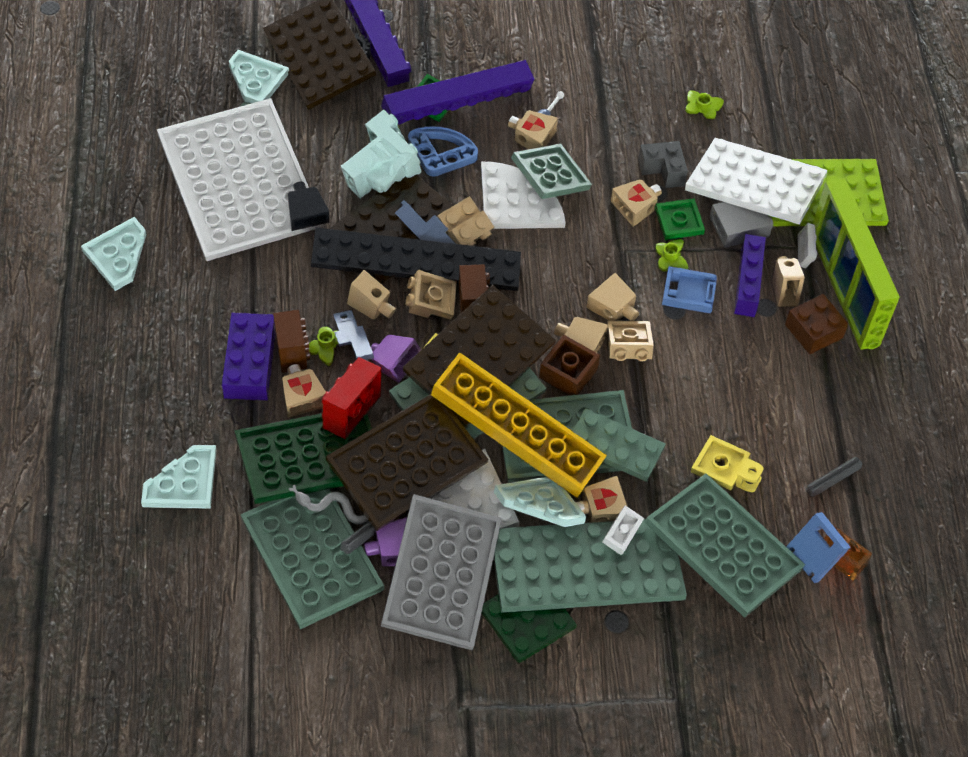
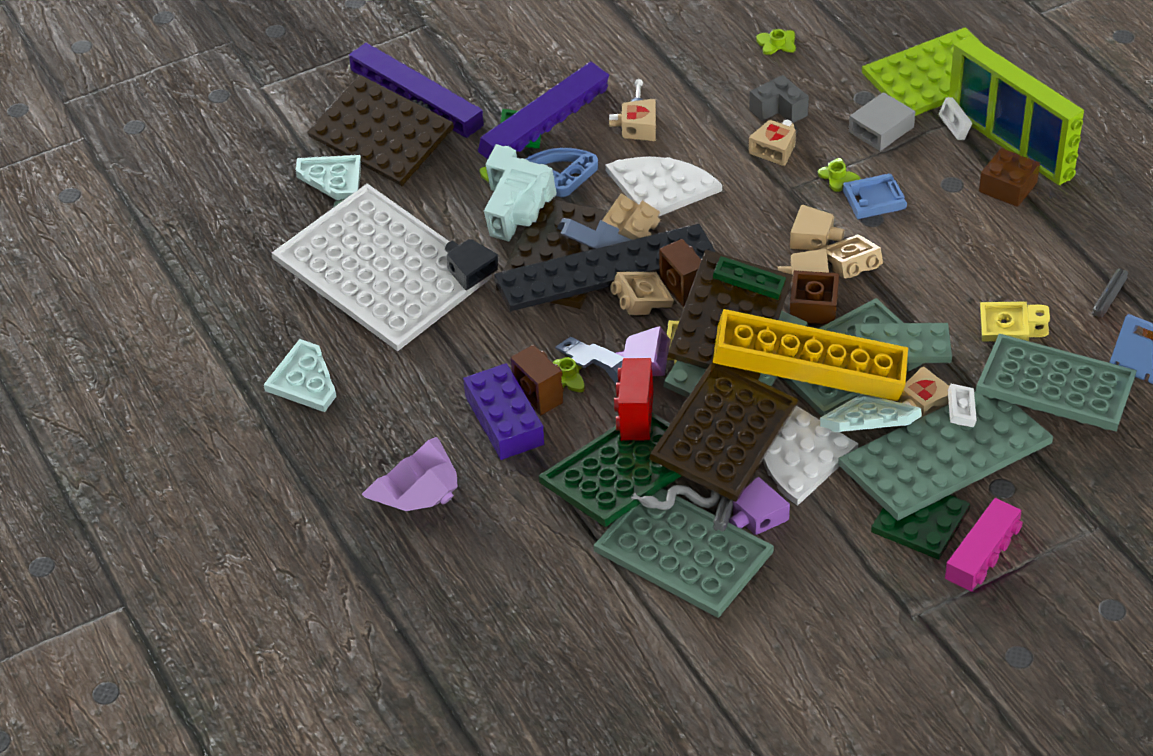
camera: 20 degrees left, 10 degrees down
light aqua plate [141,445,217,509] -> none
tan torso [282,364,326,418] -> none
tan torso [347,270,396,319] -> none
light grey plate [381,494,502,650] -> none
sand green plate [511,144,592,199] -> none
green plate [655,198,705,240] -> none
white plate [685,138,827,225] -> none
dark purple brick [734,234,766,317] -> none
tan torso [773,256,805,307] -> none
none -> lavender brick [362,437,458,511]
none -> dark green plate [713,256,786,300]
none -> dark pink brick [945,498,1023,592]

